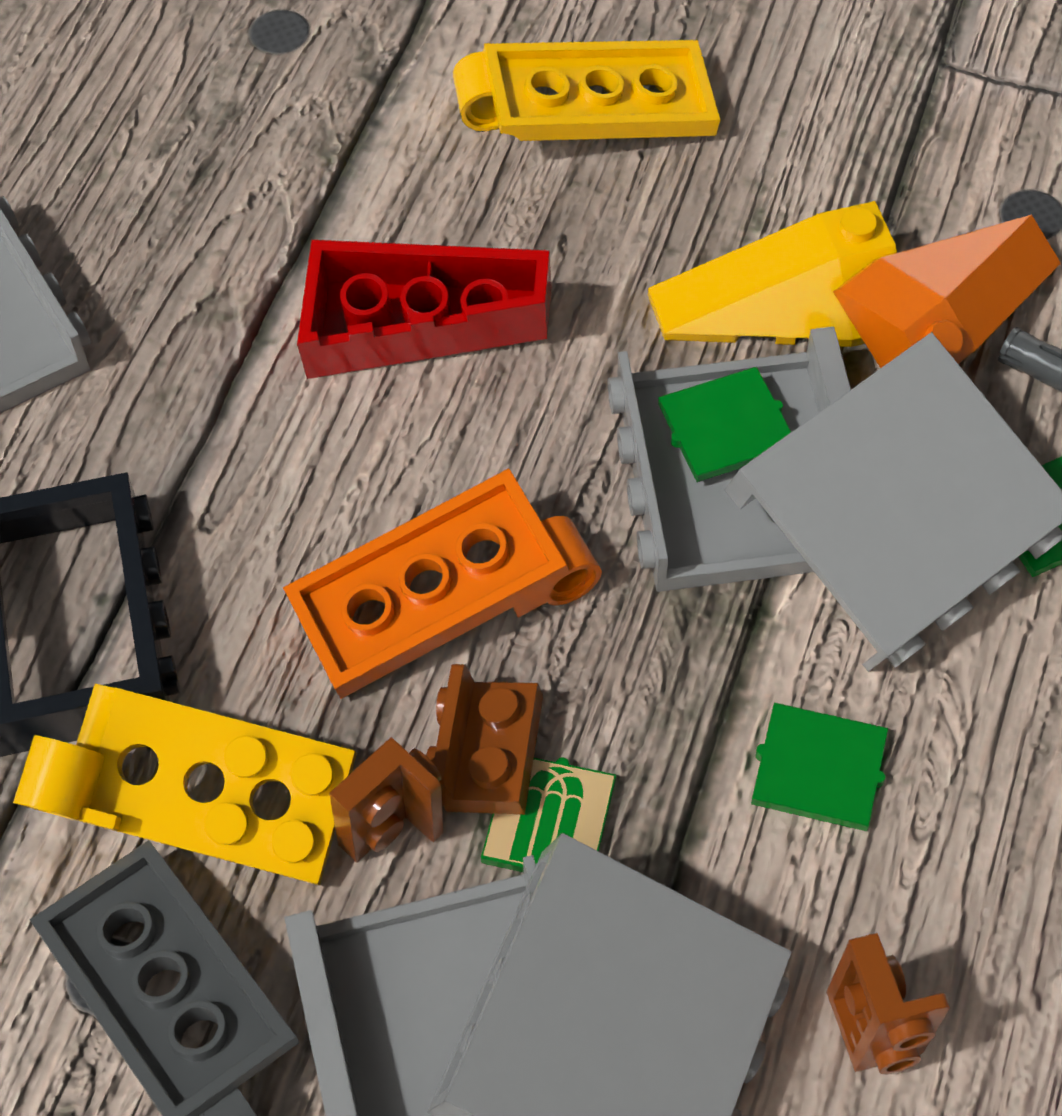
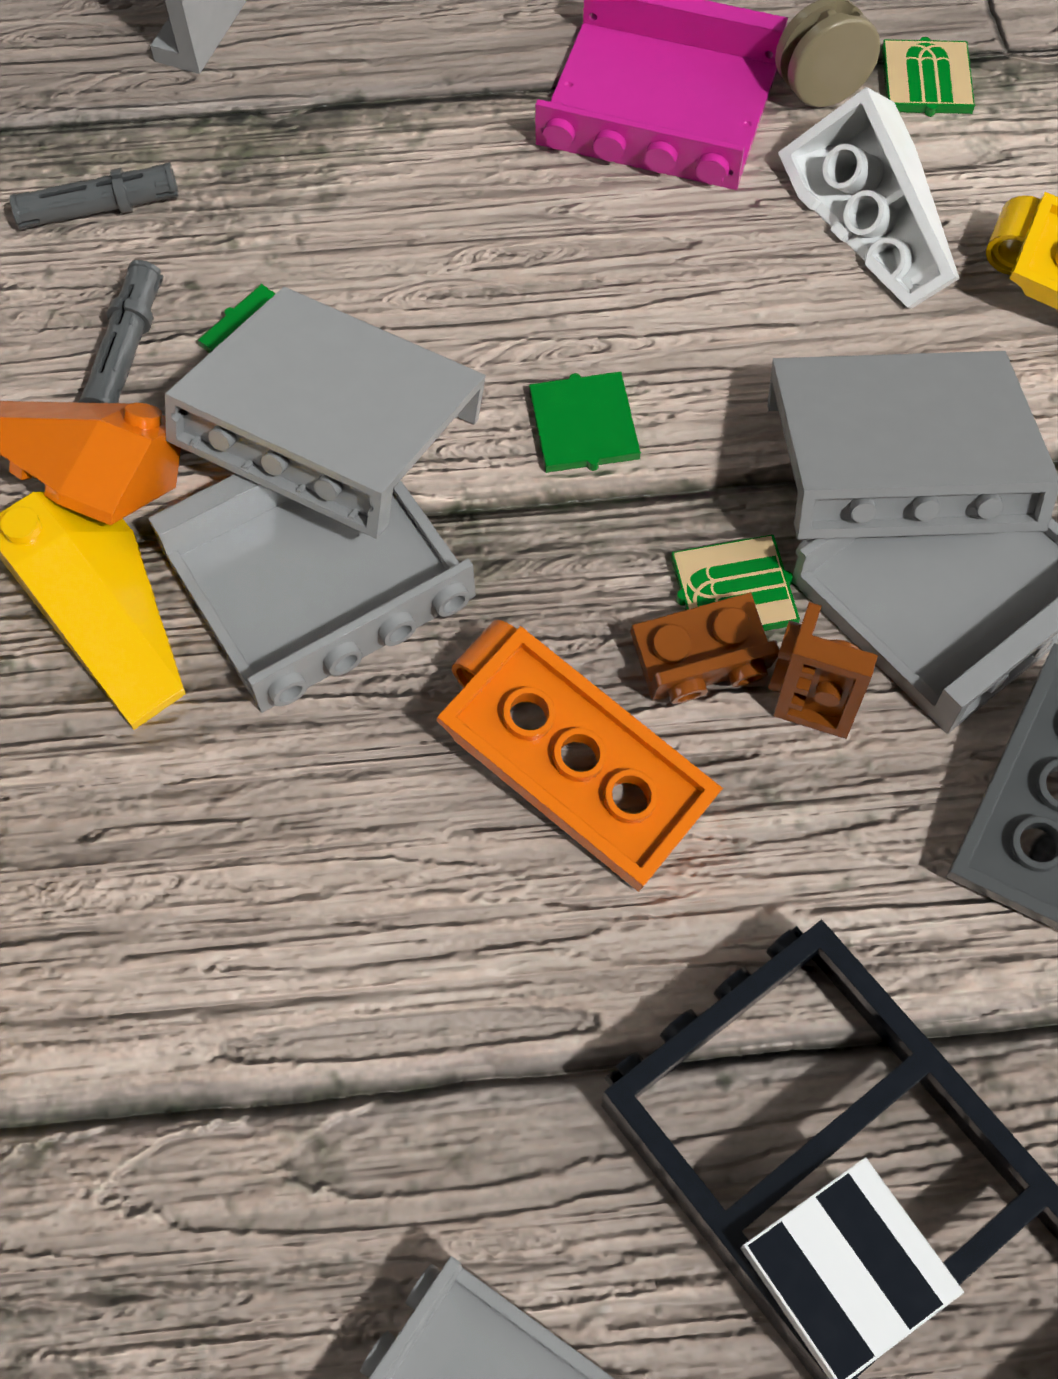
camera: 115 degrees left, 5 degrees up
yellow hinge [13,683,357,886] -> none
red wedge [297,240,552,379] -> none
green piece [658,366,791,482] -> none
dark orange bracket [826,933,950,1075] -> none

